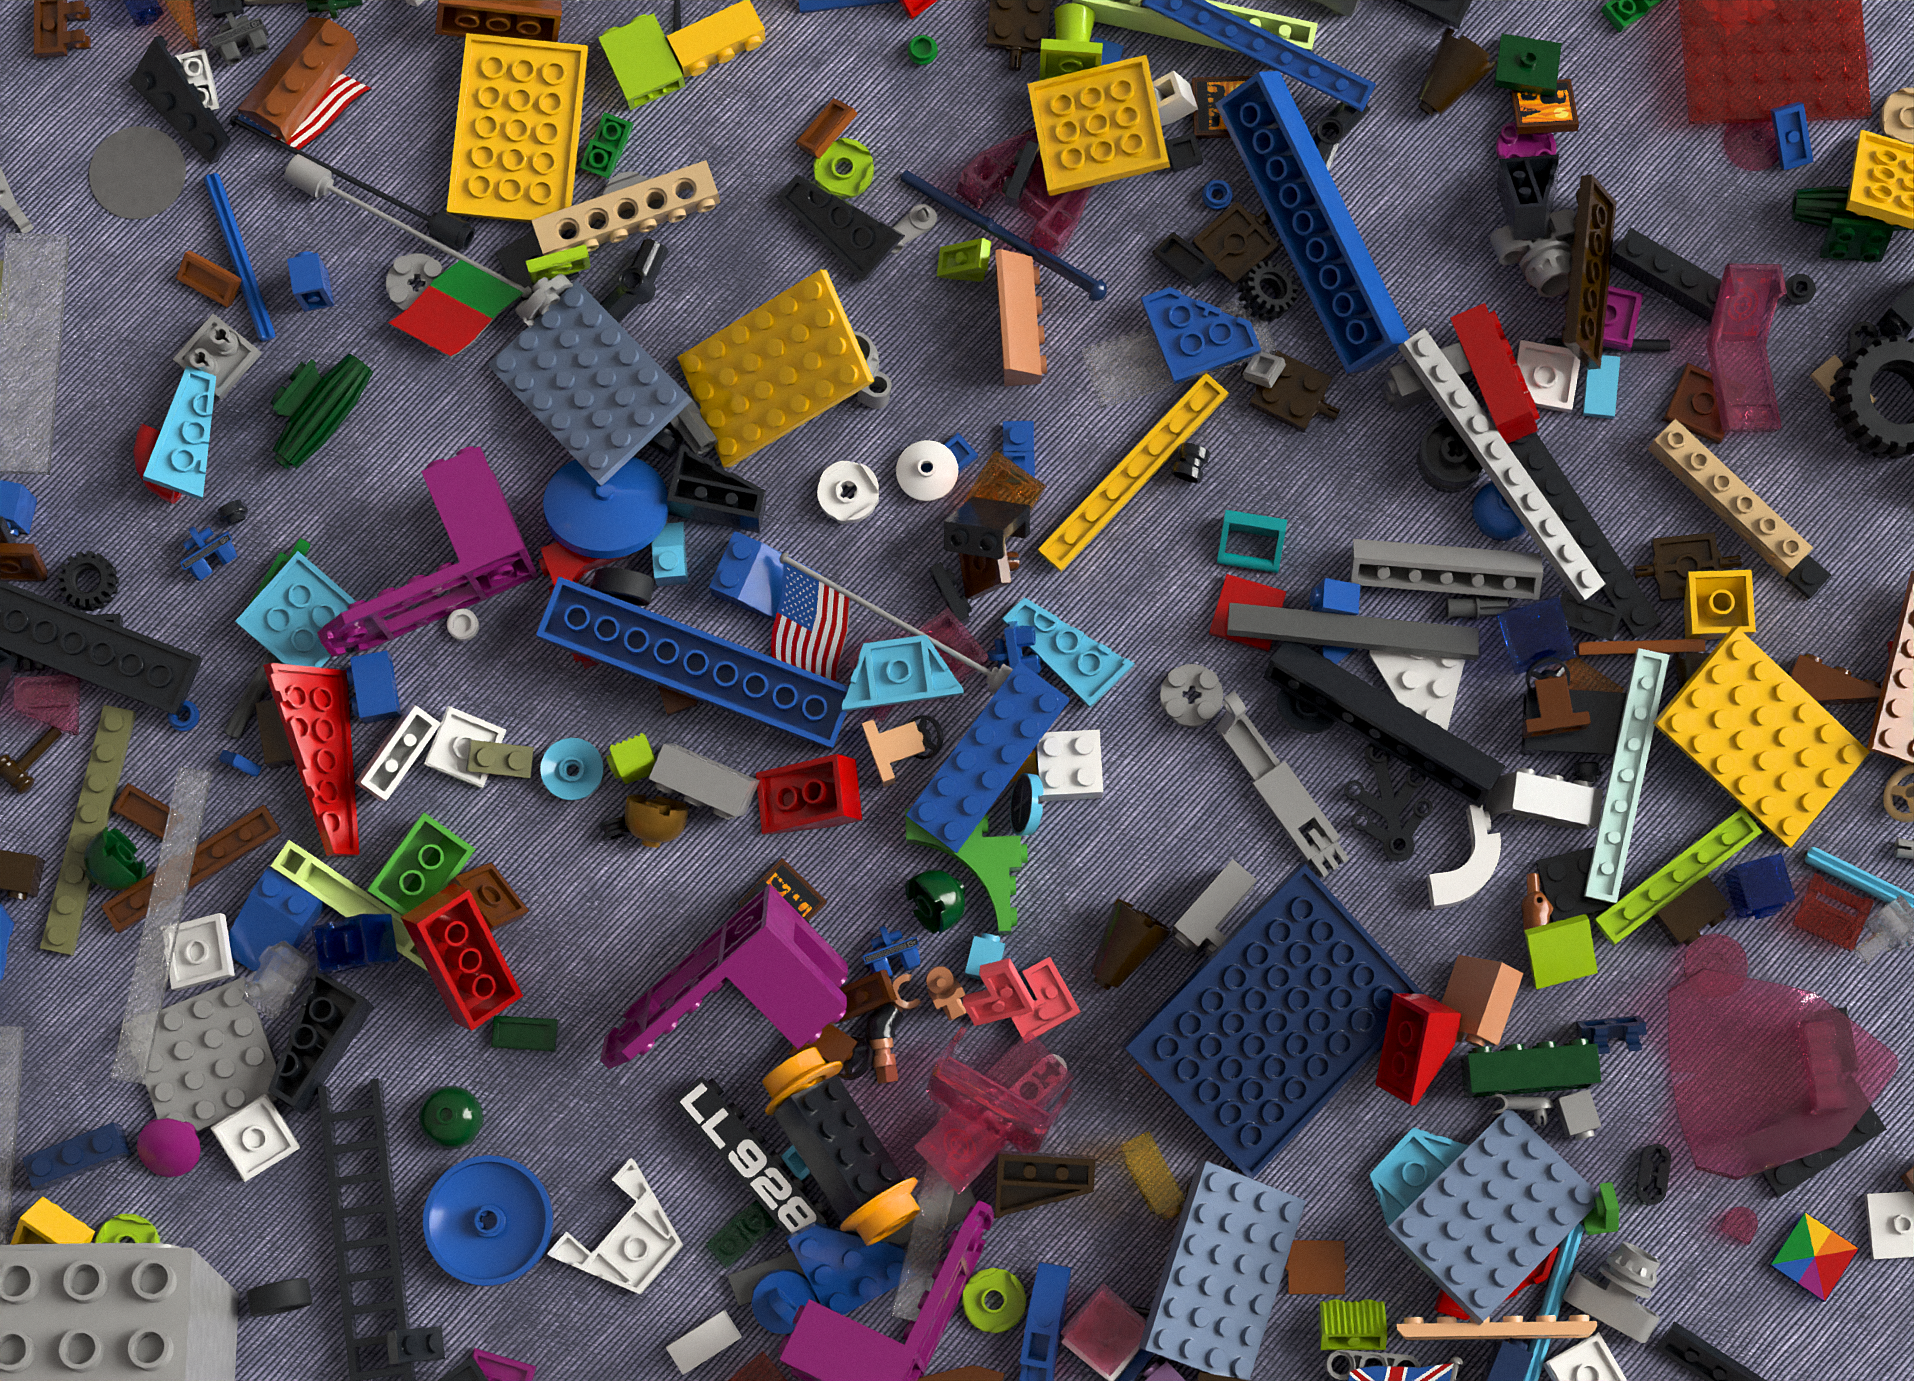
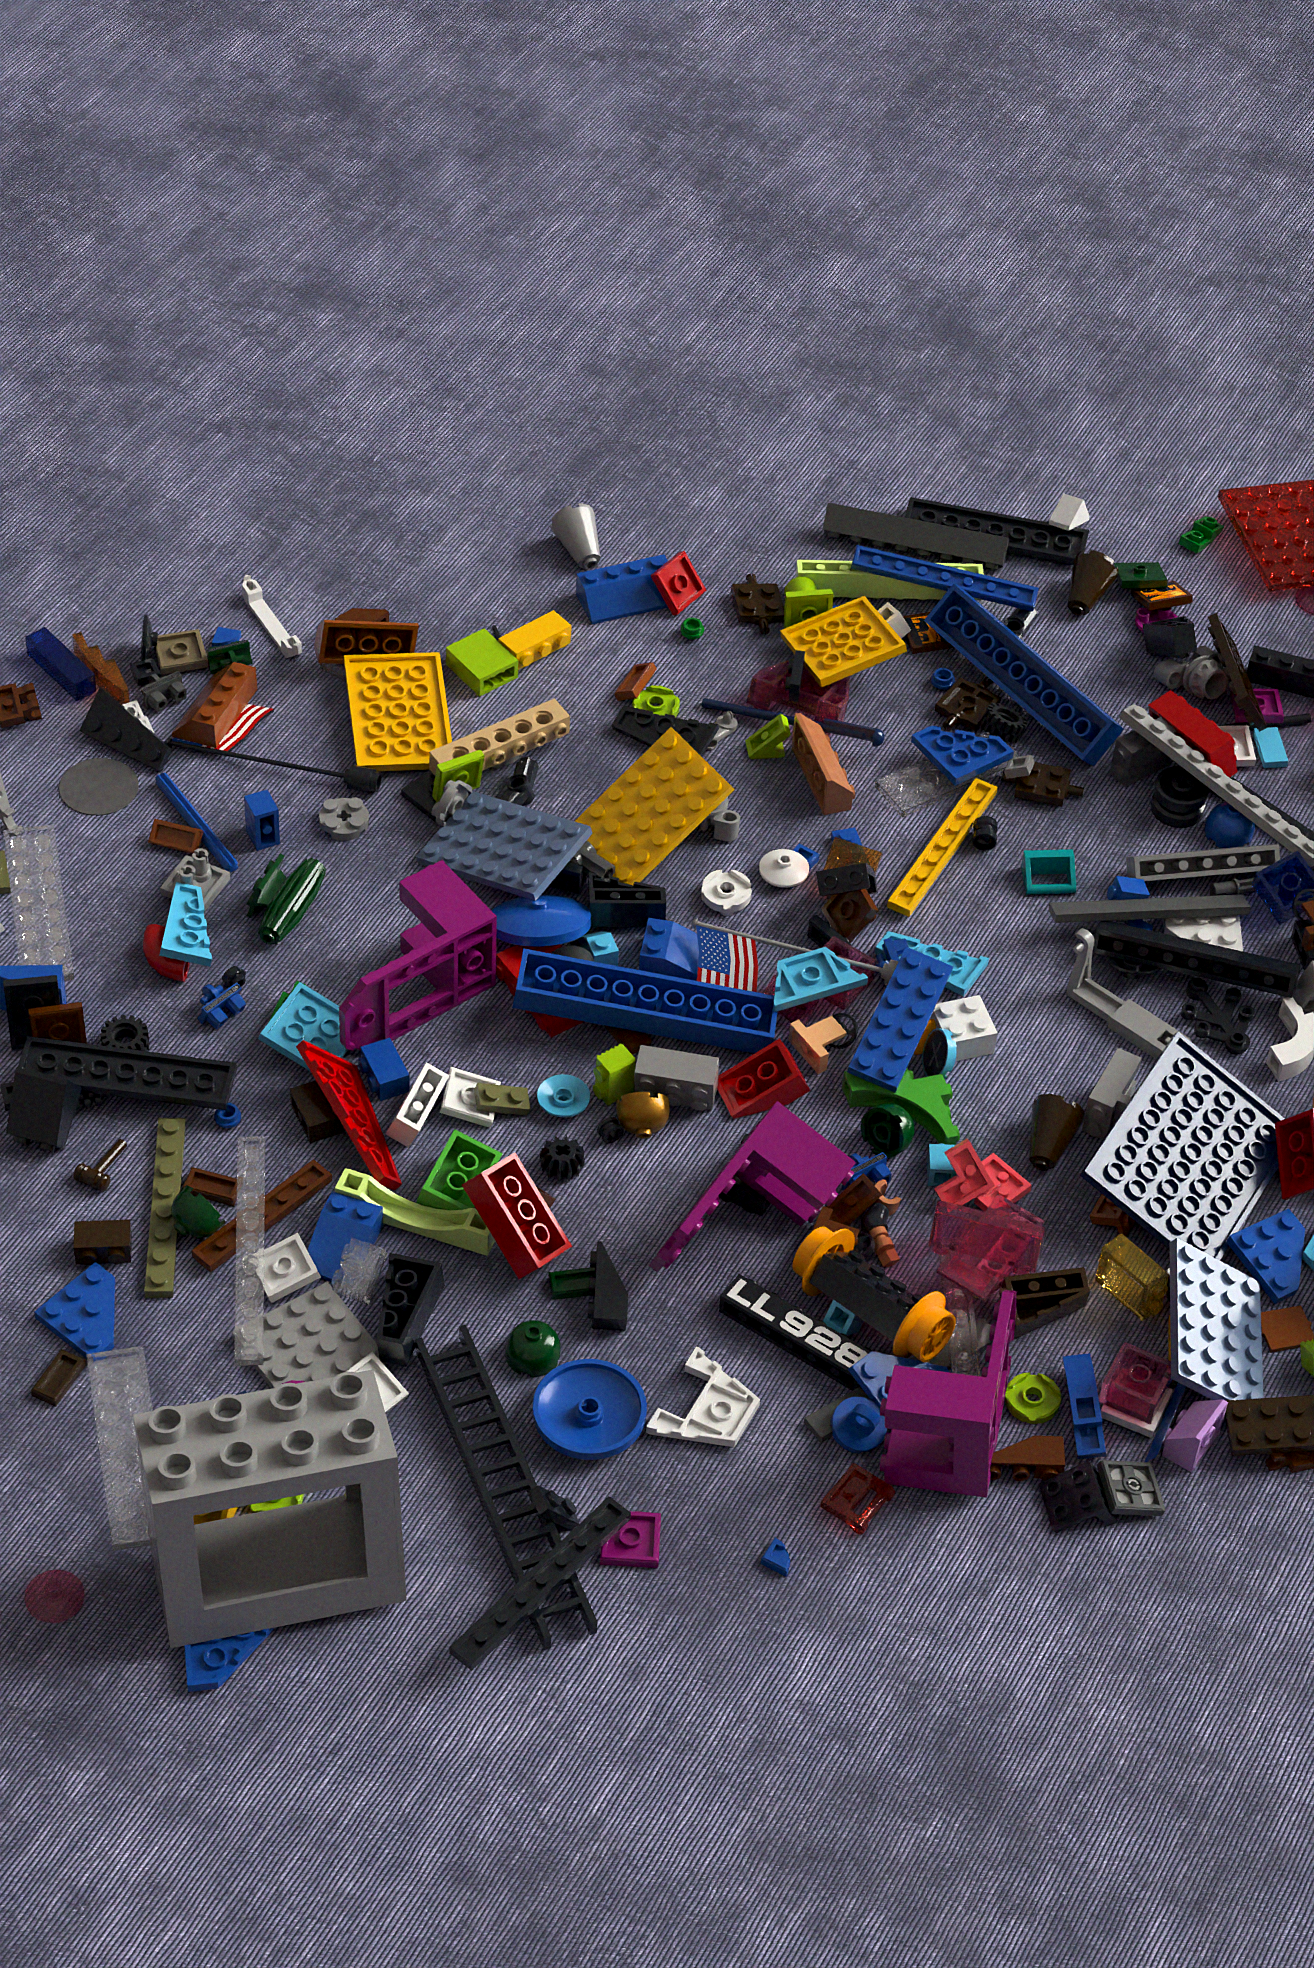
camera: 20 degrees left, 30 degrees down
clear pink wing [14,675,80,736] -> none
blue tile [219,749,262,777] -> none
dark grey axle [224,653,281,740] -> none
black tyre [247,1278,312,1317] -> none
flag [284,154,532,358] -> none
clear blue piece [311,914,398,974] -> none
white tile [447,609,479,641] -> none
green slope [580,112,634,179] -> none
white slope [666,1309,742,1375] -> none
clear green slope [705,1199,777,1270] -> none
nougat hips [926,966,966,1021] -> none
black tile [1152,231,1216,289] -> none
light grey plate [1160,664,1223,728] -> none
black plate [1165,133,1203,173] -> none
red tile [1209,574,1287,652] -> none
none -> black gear [540,1135,585,1181]
none -> black slope [587,1241,628,1331]
none -> blue plate [1226,1209,1305,1304]

